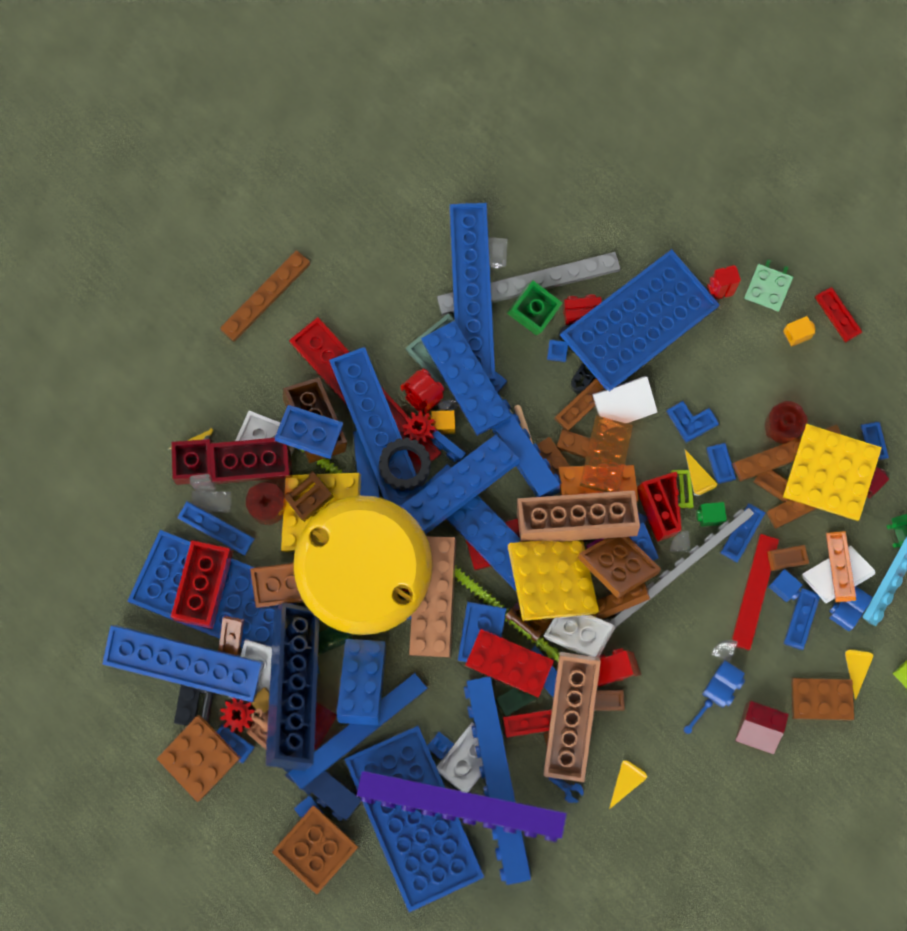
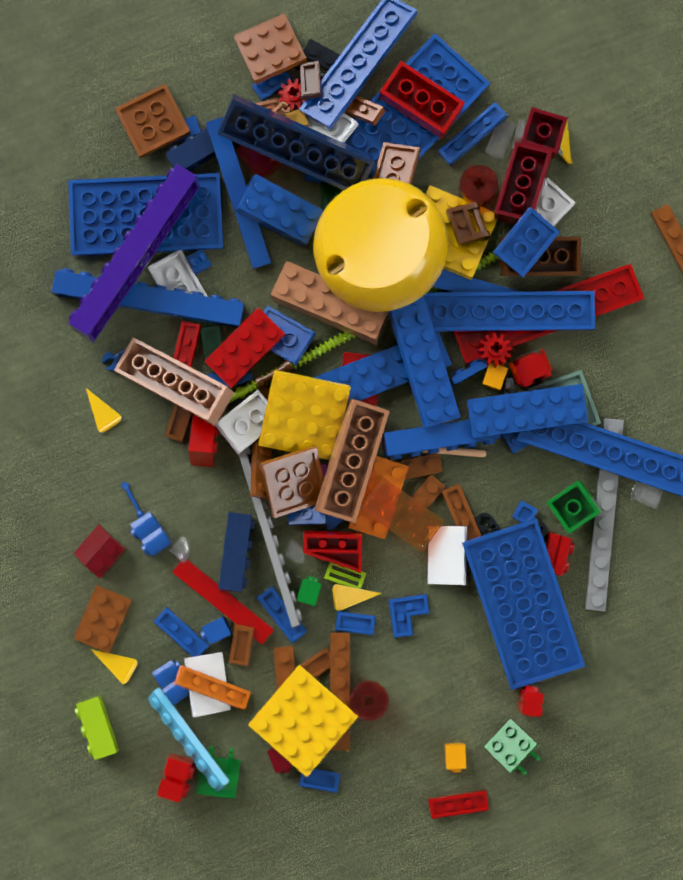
camera: 115 degrees right, 10 degrees up
black tyre [379,438,431,491] -> none
none -> dark blue brick [218,512,255,593]
none -> tile [300,61,321,100]

